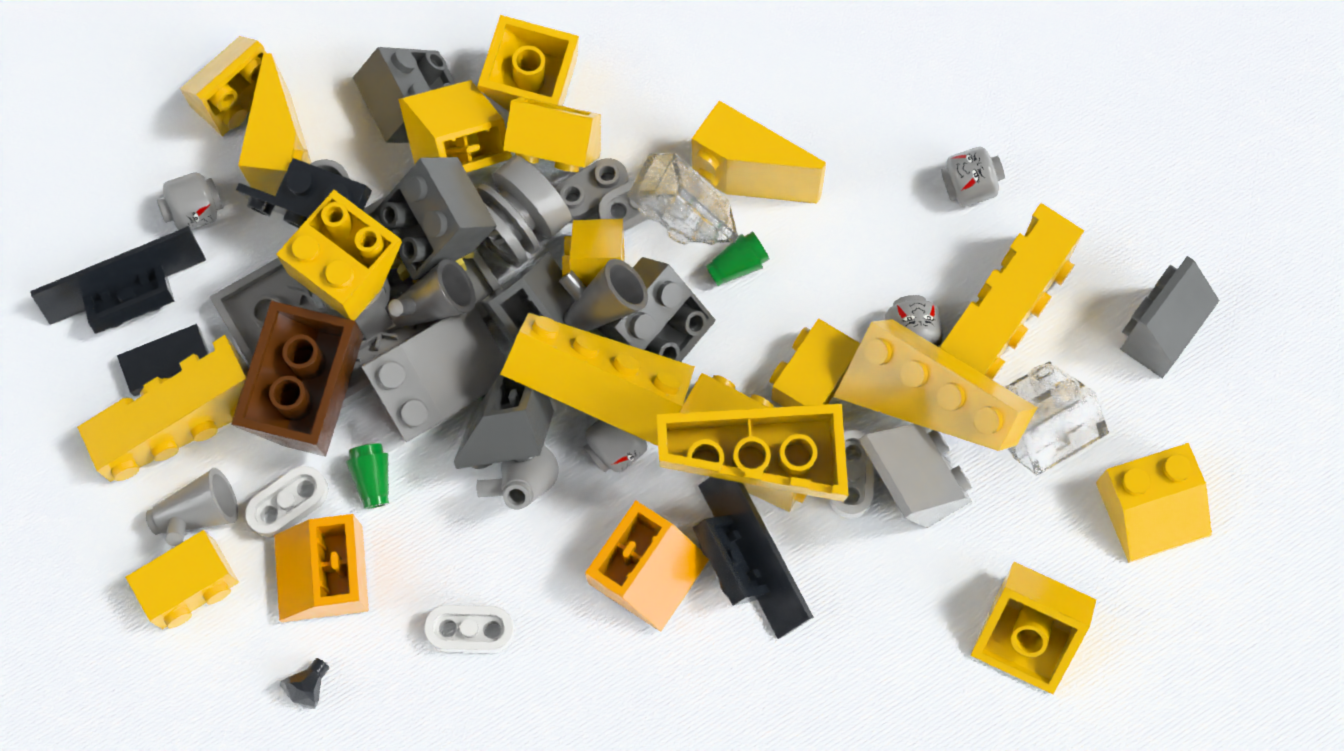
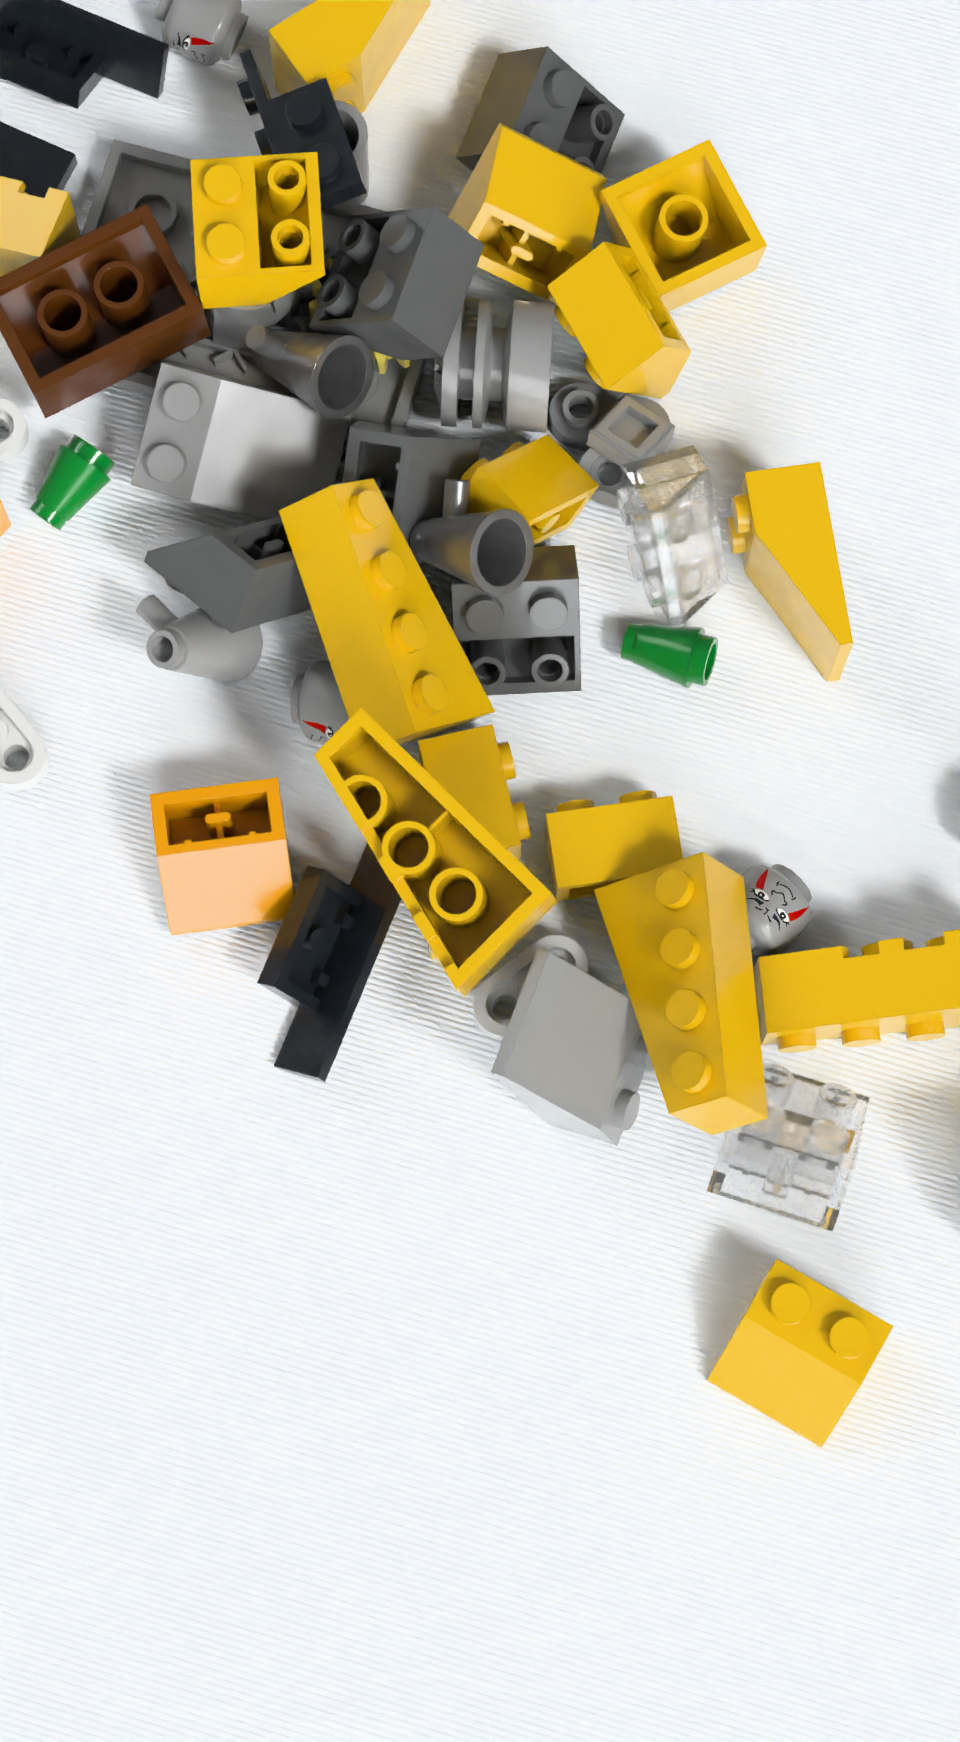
camera: 45 degrees right, 5 degrees up
yellow slope [970,561,1097,695] -> none
none -> light grey tile [586,393,675,477]

